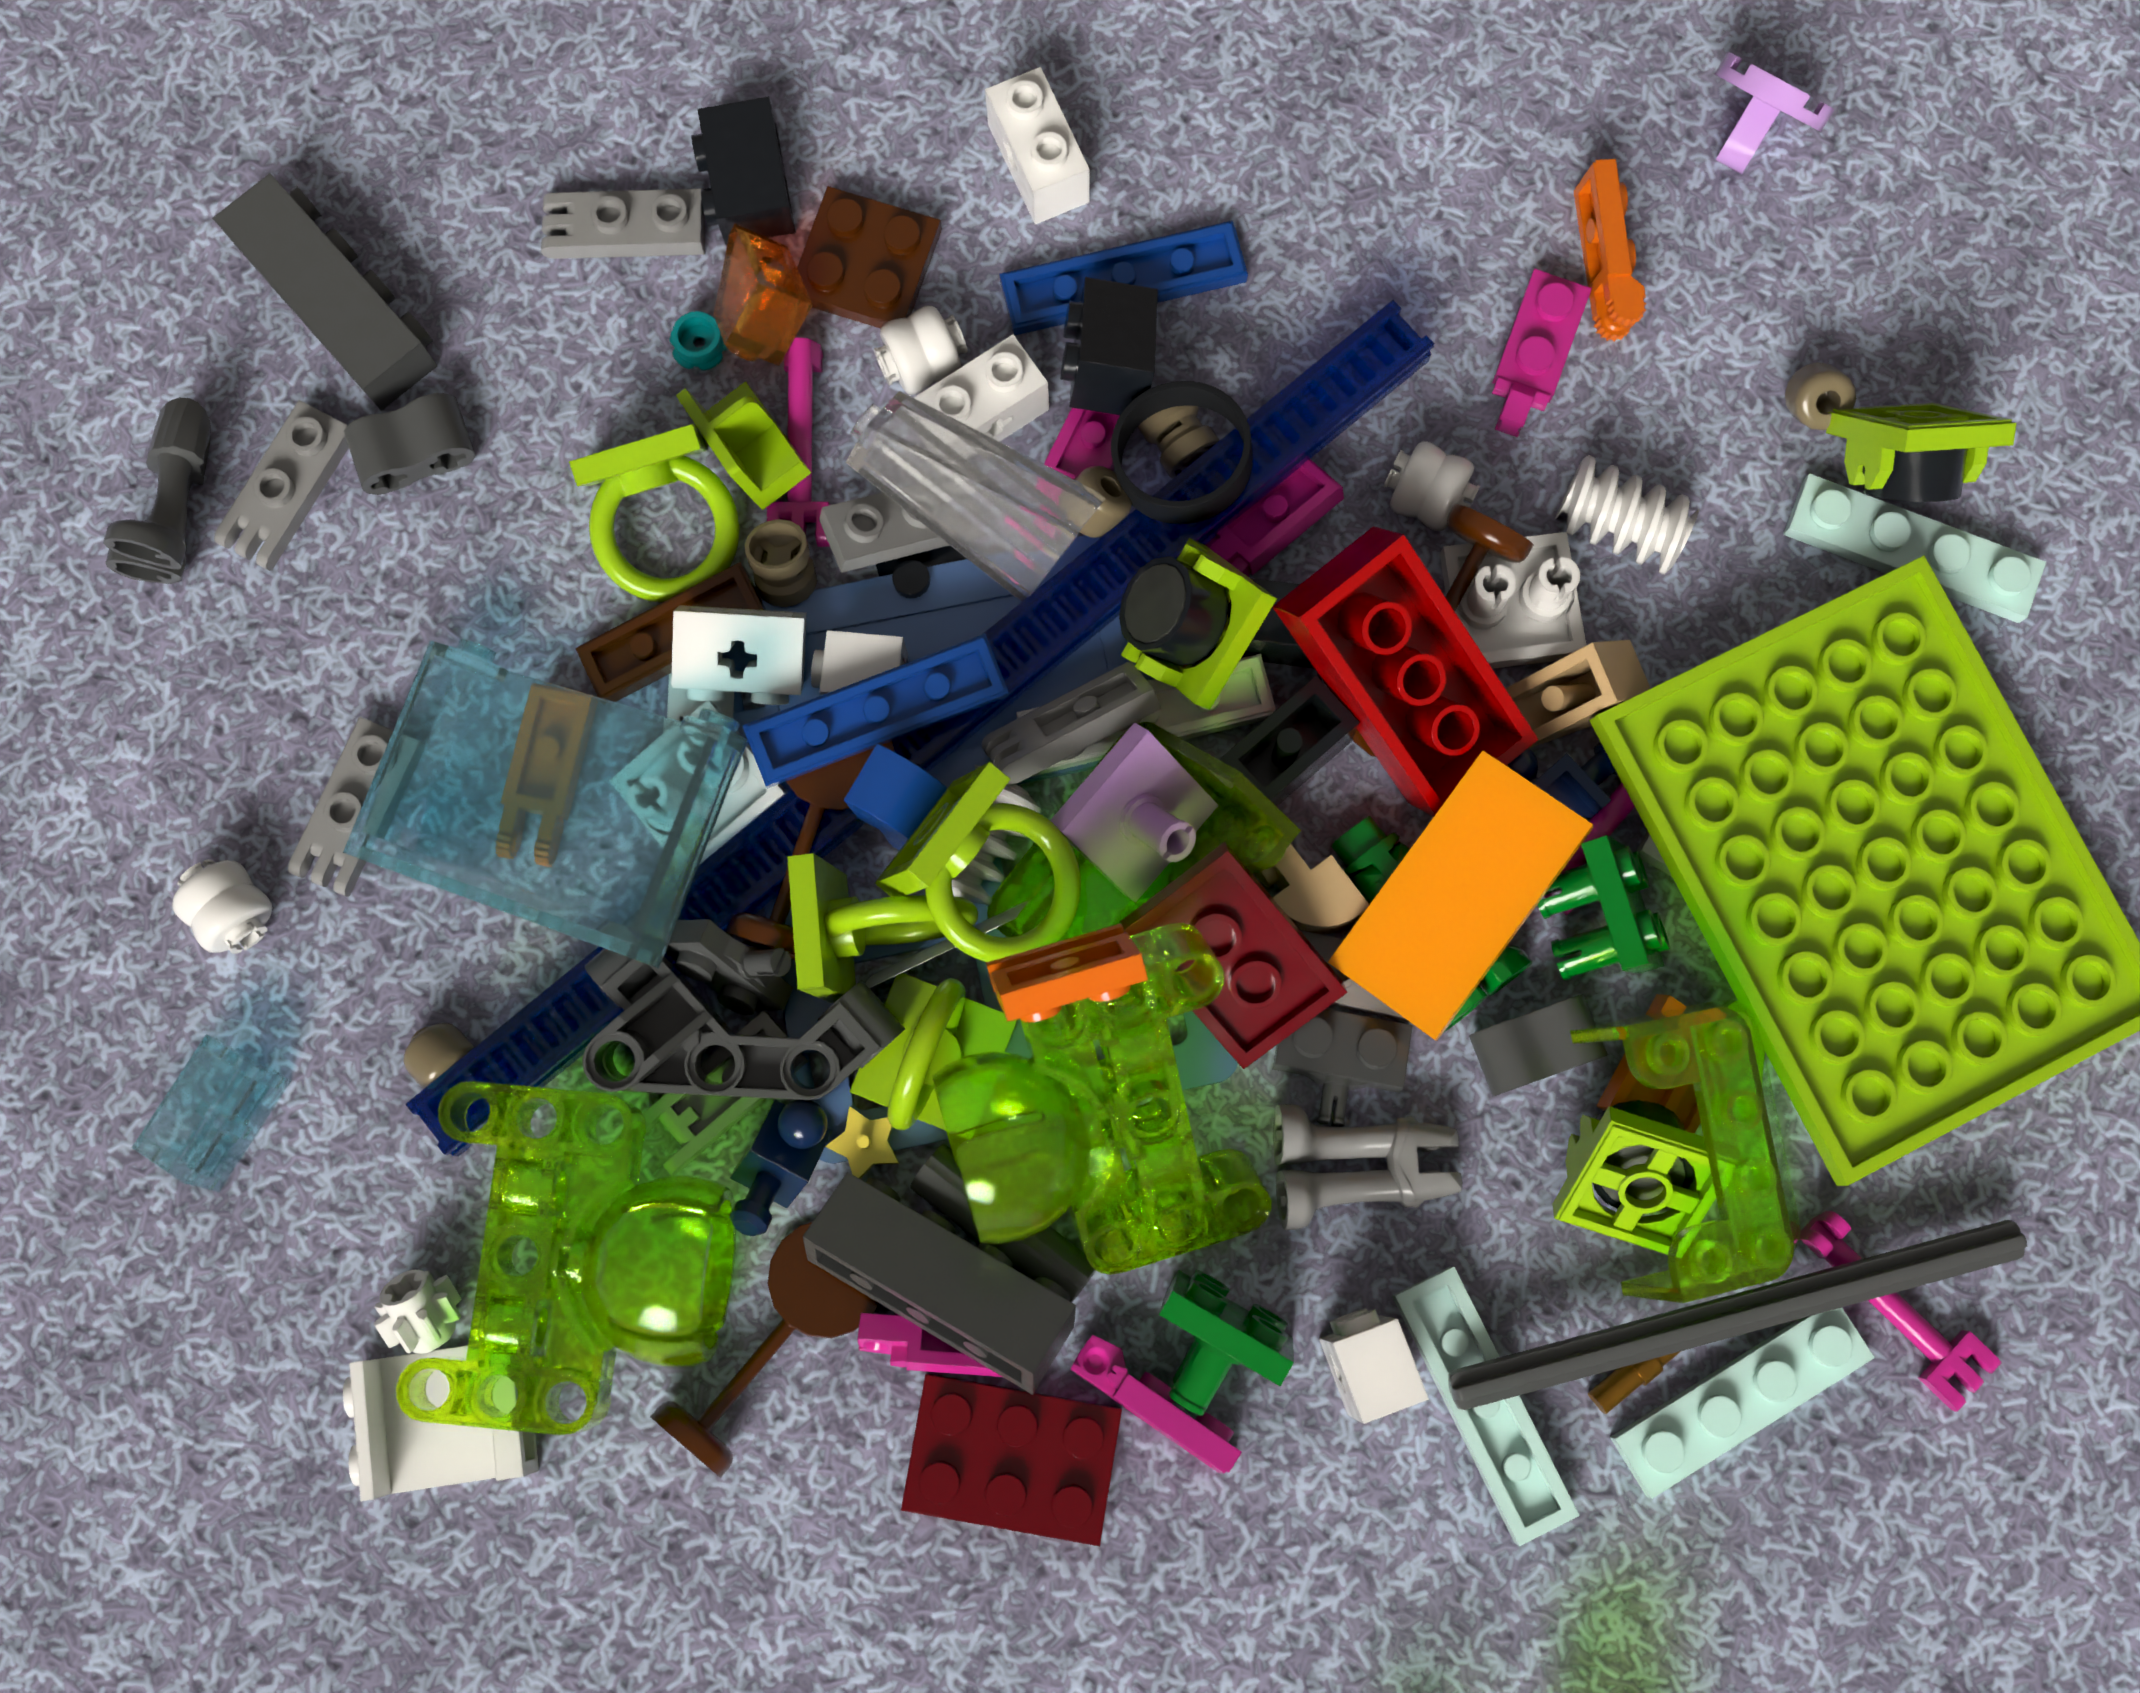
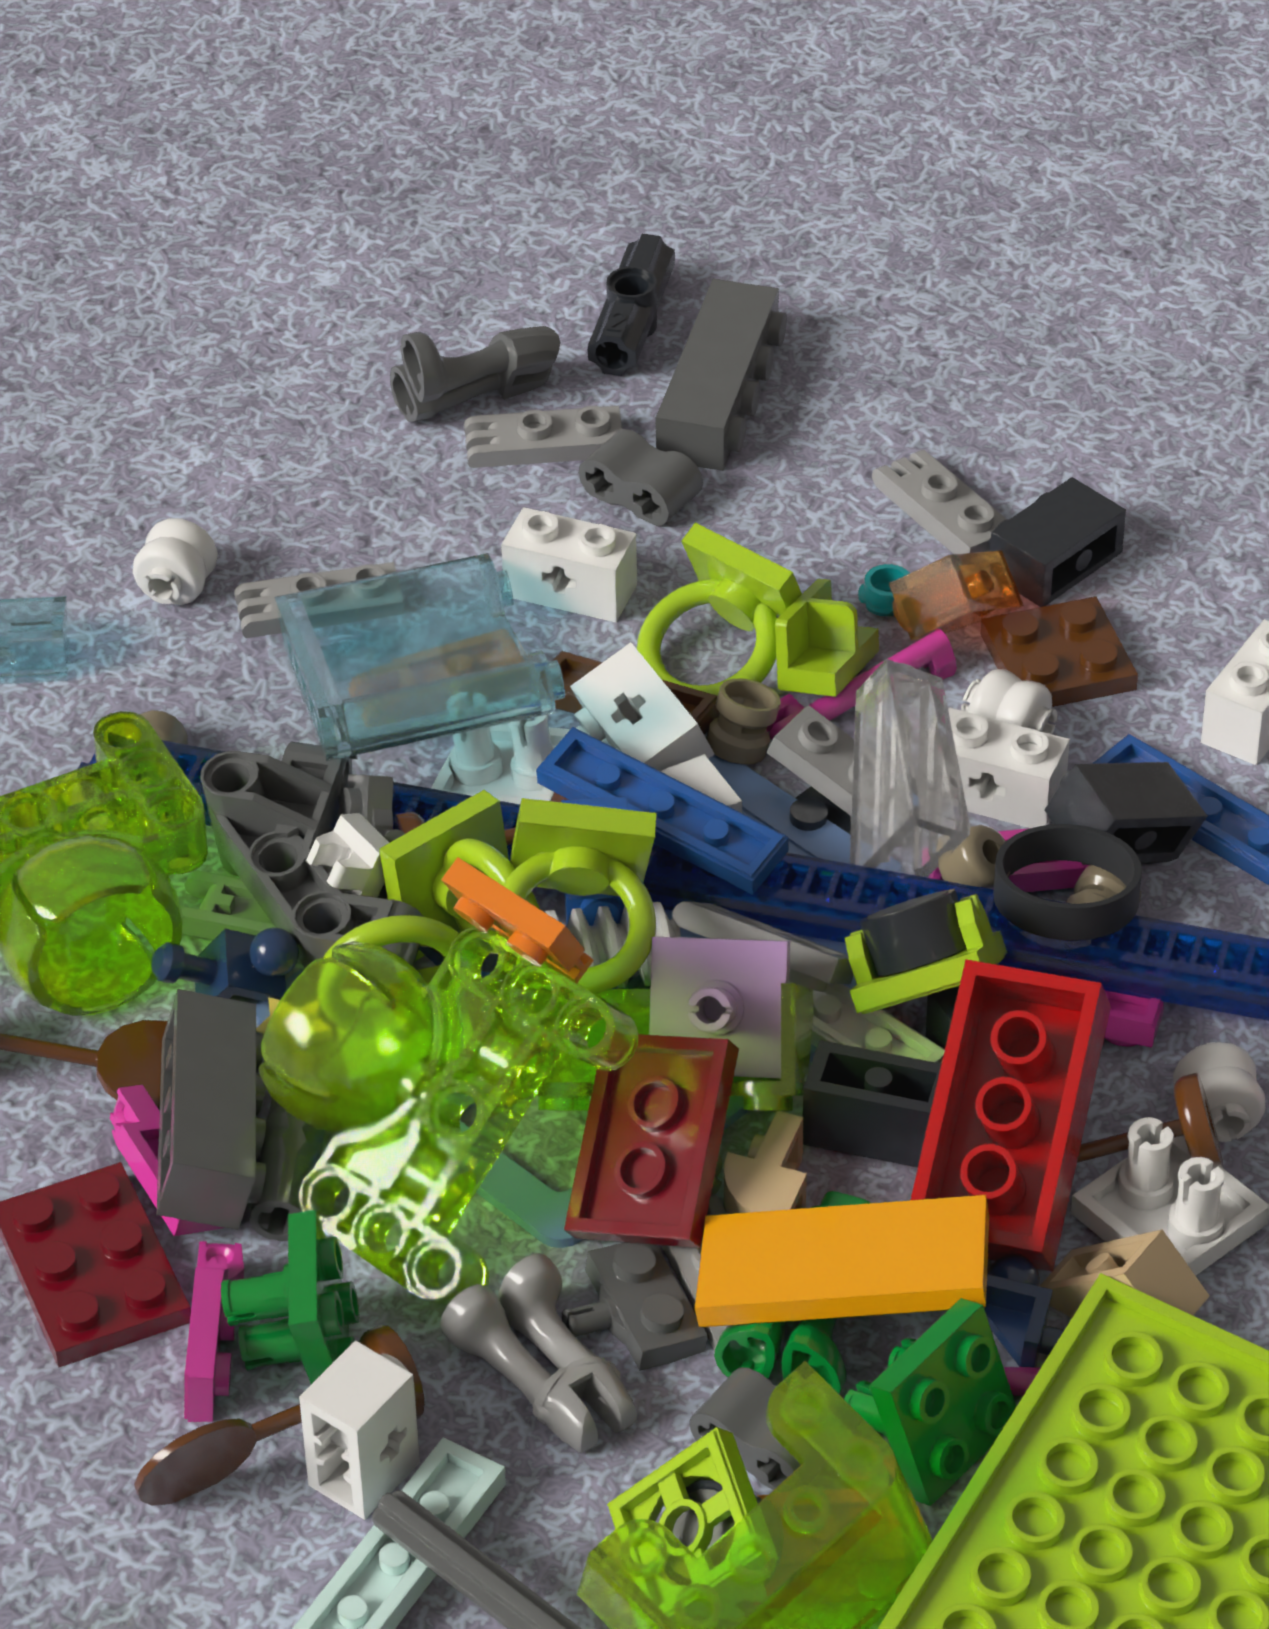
camera: 55 degrees right, 35 degrees down
none -> reddish brown piece [134,1325,425,1506]
none -> white tile [306,813,389,898]
none -> white brick [501,507,637,623]
none -> black piece [587,234,675,376]

